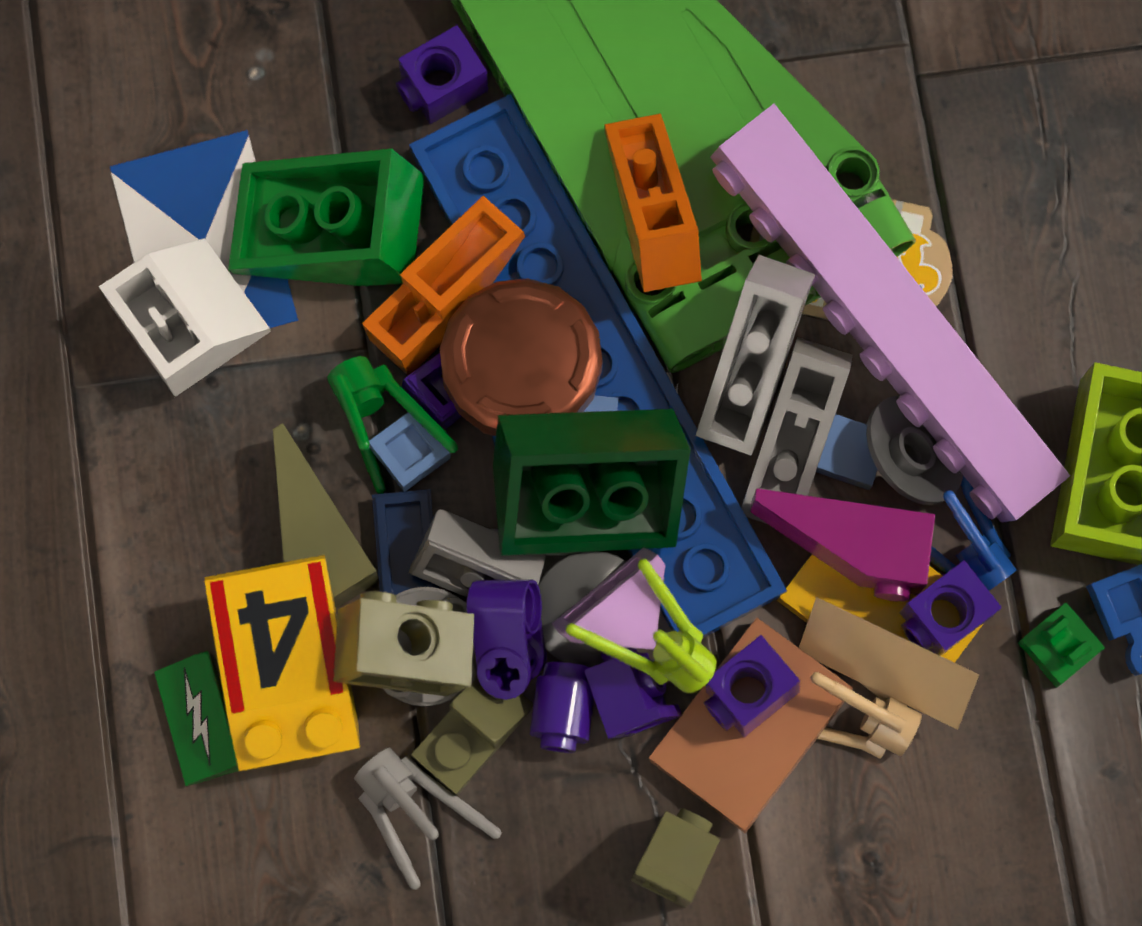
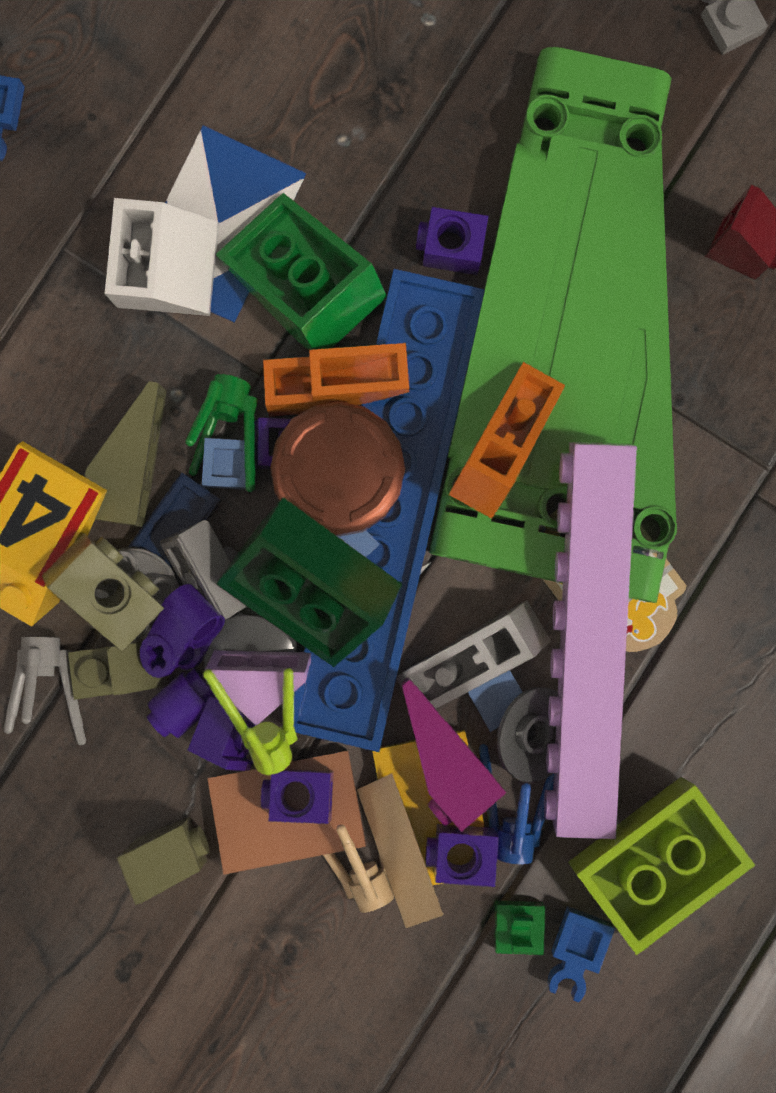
camera: 40 degrees right, 10 degrees up
light grey brick [696,255,815,455] -> none

